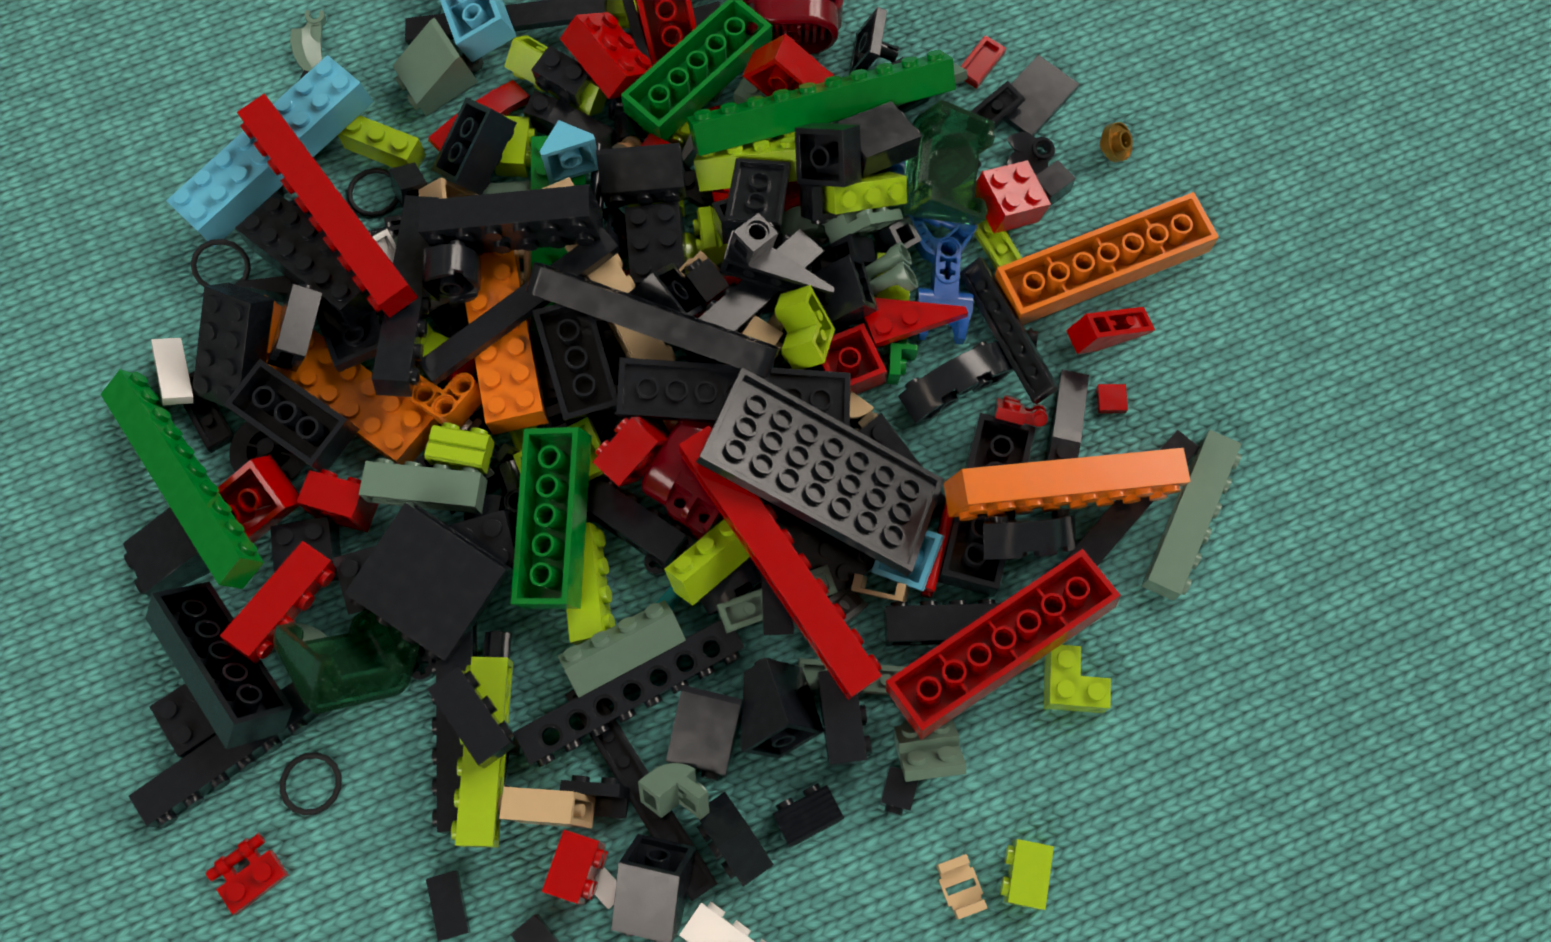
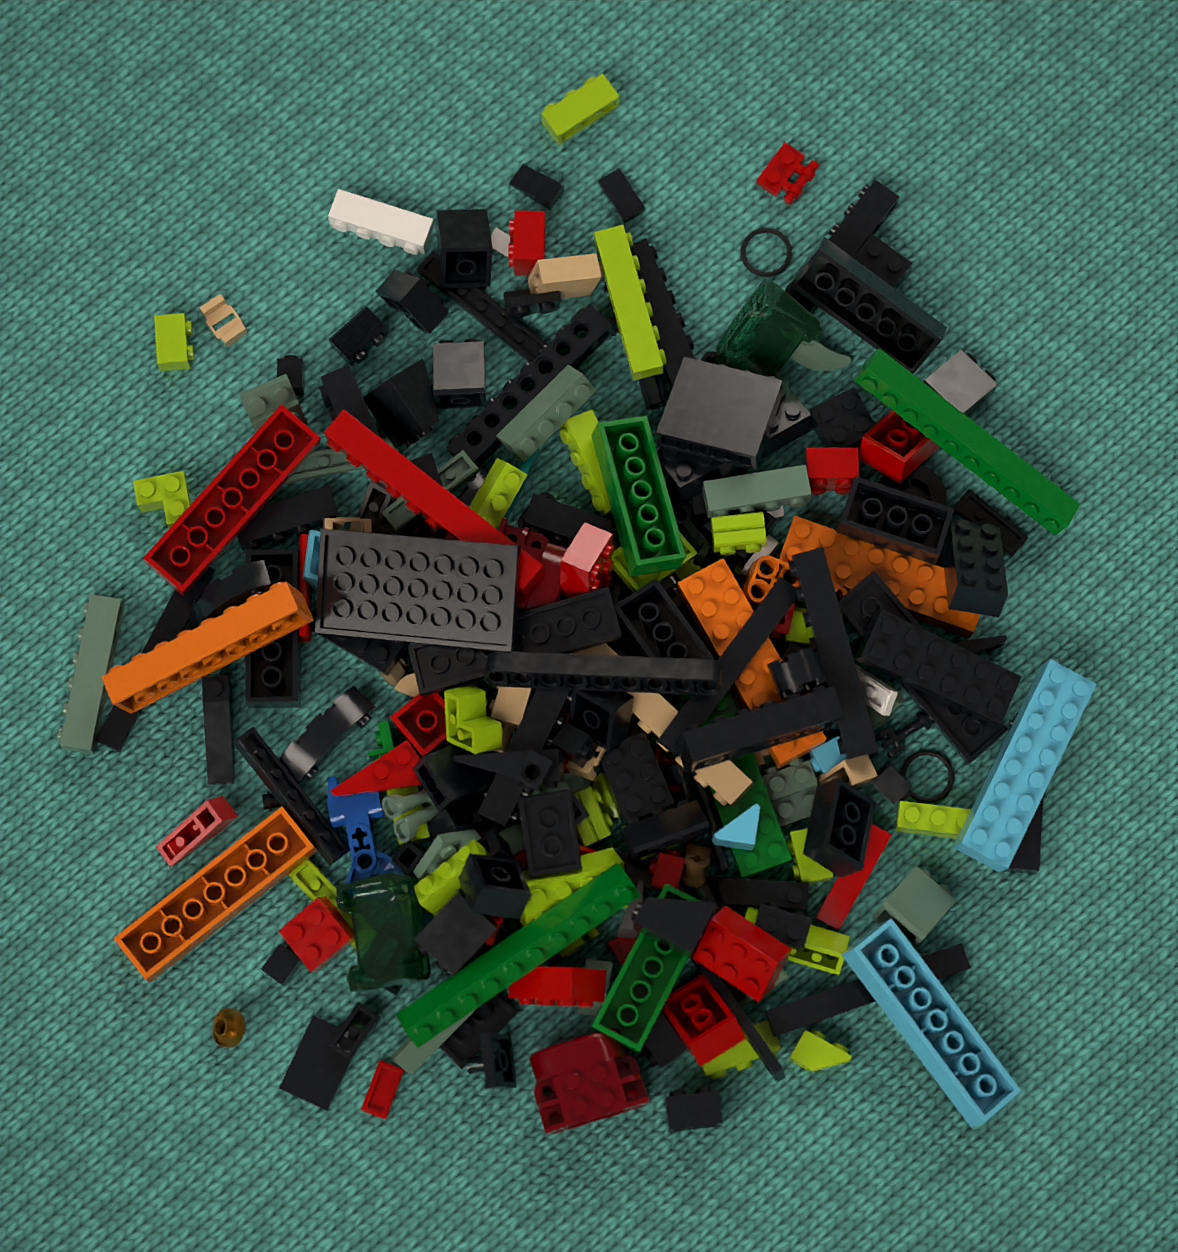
camera: 165 degrees right, 5 degrees up
white tile [151,338,193,405] -> none
black piece [190,239,251,287] -> none
red brick [220,541,336,664] -> none
red brick [237,93,418,318] -> none
brick [267,284,322,372] -> none
sand green piece [290,10,326,71] -> none
black brick [427,667,515,769] -> none
sand green brick [638,763,710,820] -> none
red plate [994,395,1048,427] -> none
black plate [1006,132,1055,175] -> none
red tile [1096,384,1128,414] -> none
none -> black slope [631,898,717,959]

